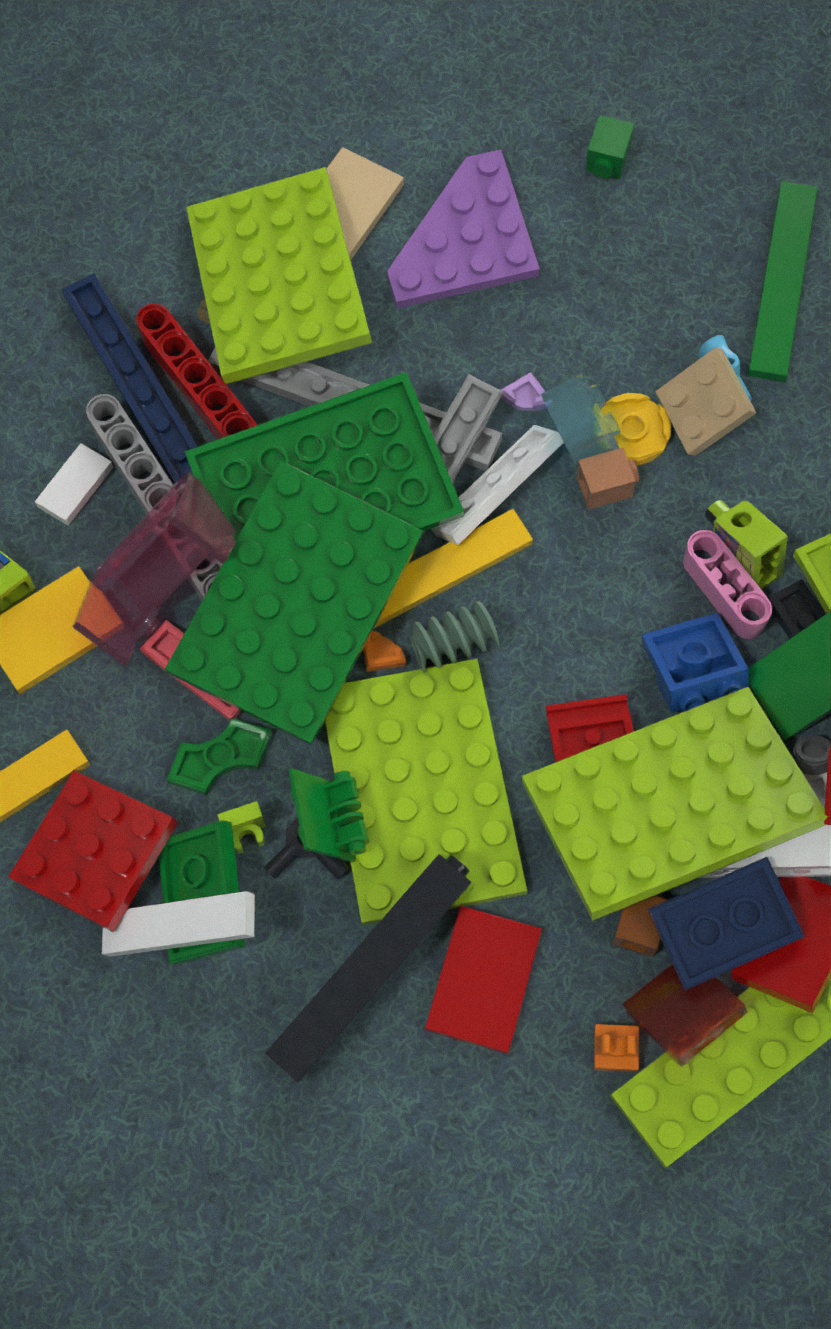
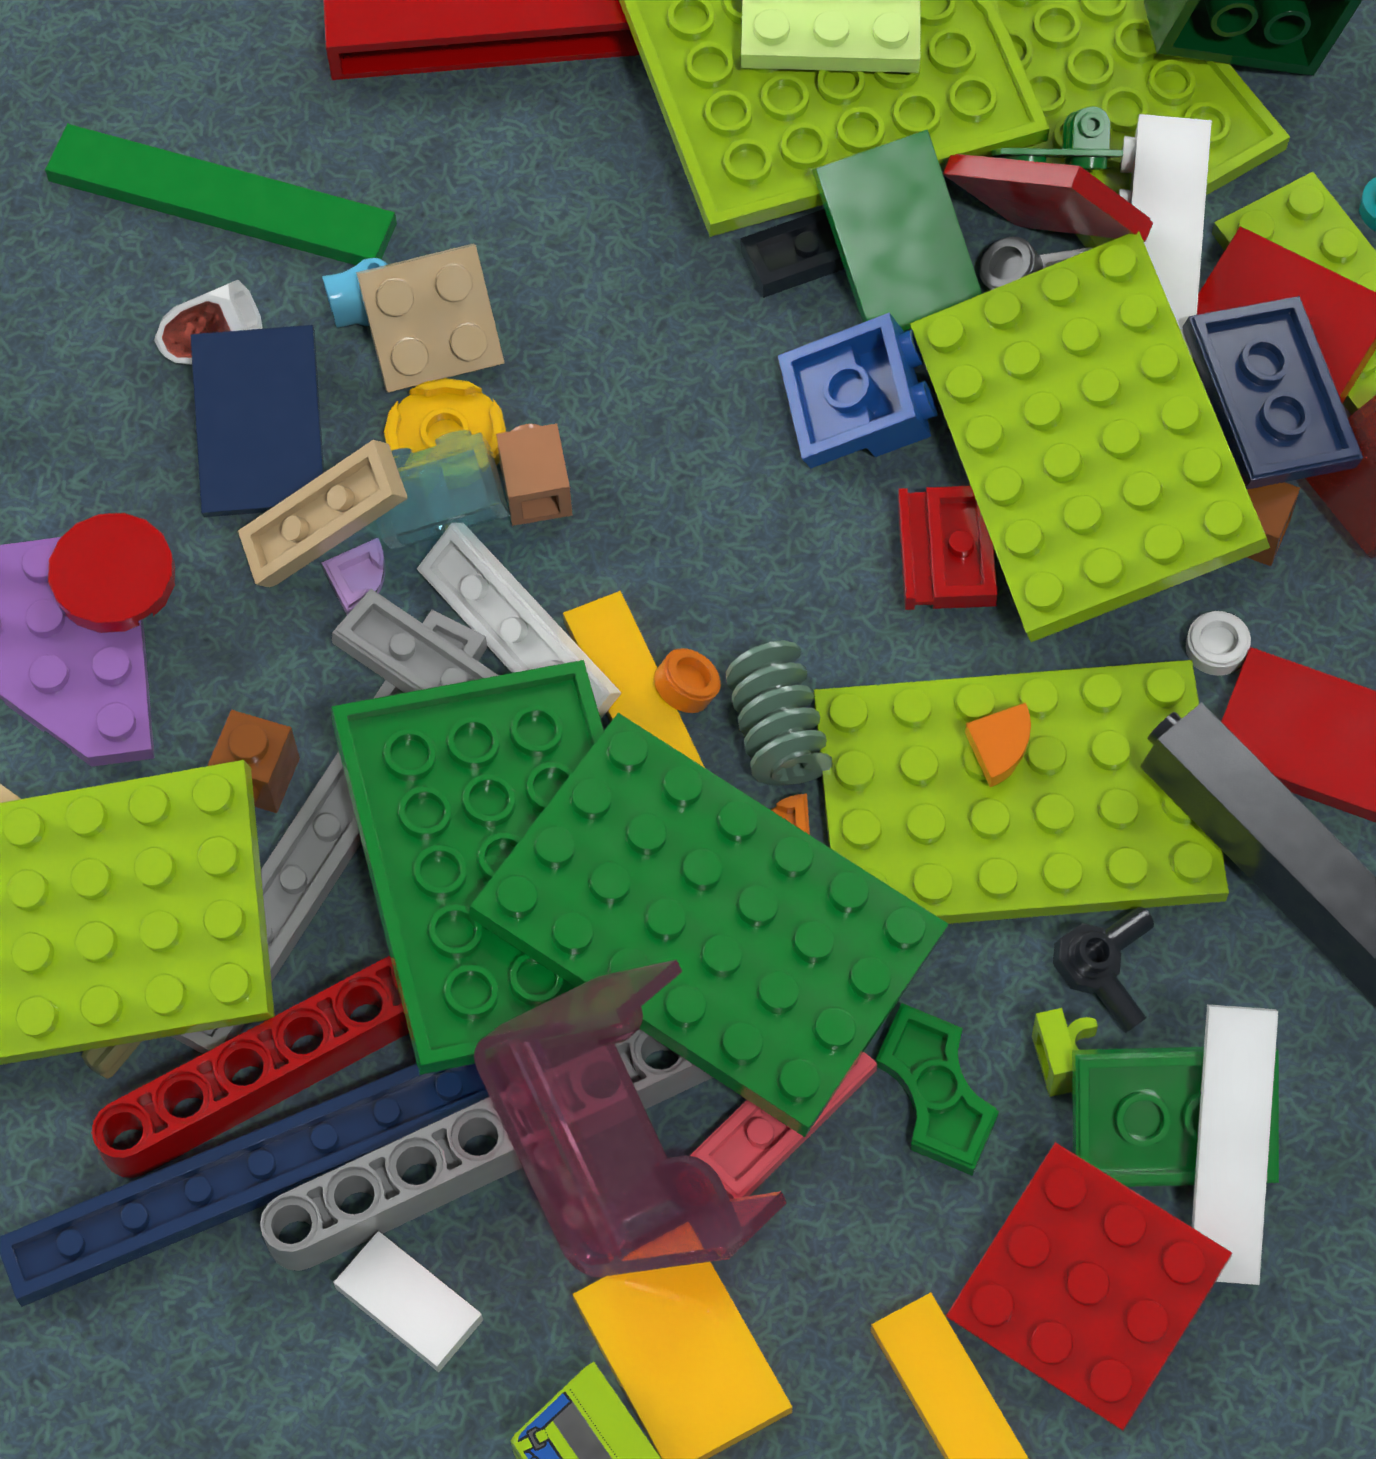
camera: 85 degrees left, 5 degrees down
green hinge [289,768,369,862] -> none
bright pink beam [683,530,772,639] -> none
lime torso [705,500,788,590] -> none
none -> red tile [48,513,175,633]
none -> rock [154,280,262,364]
none -> dark blue tile [191,325,324,517]
none -> dark orange brick [208,709,300,813]
none -> tan plate [238,440,408,587]
none -> orange tile [654,648,721,713]
none -> orange tile [965,702,1031,787]
none -> white tile [1186,611,1251,676]

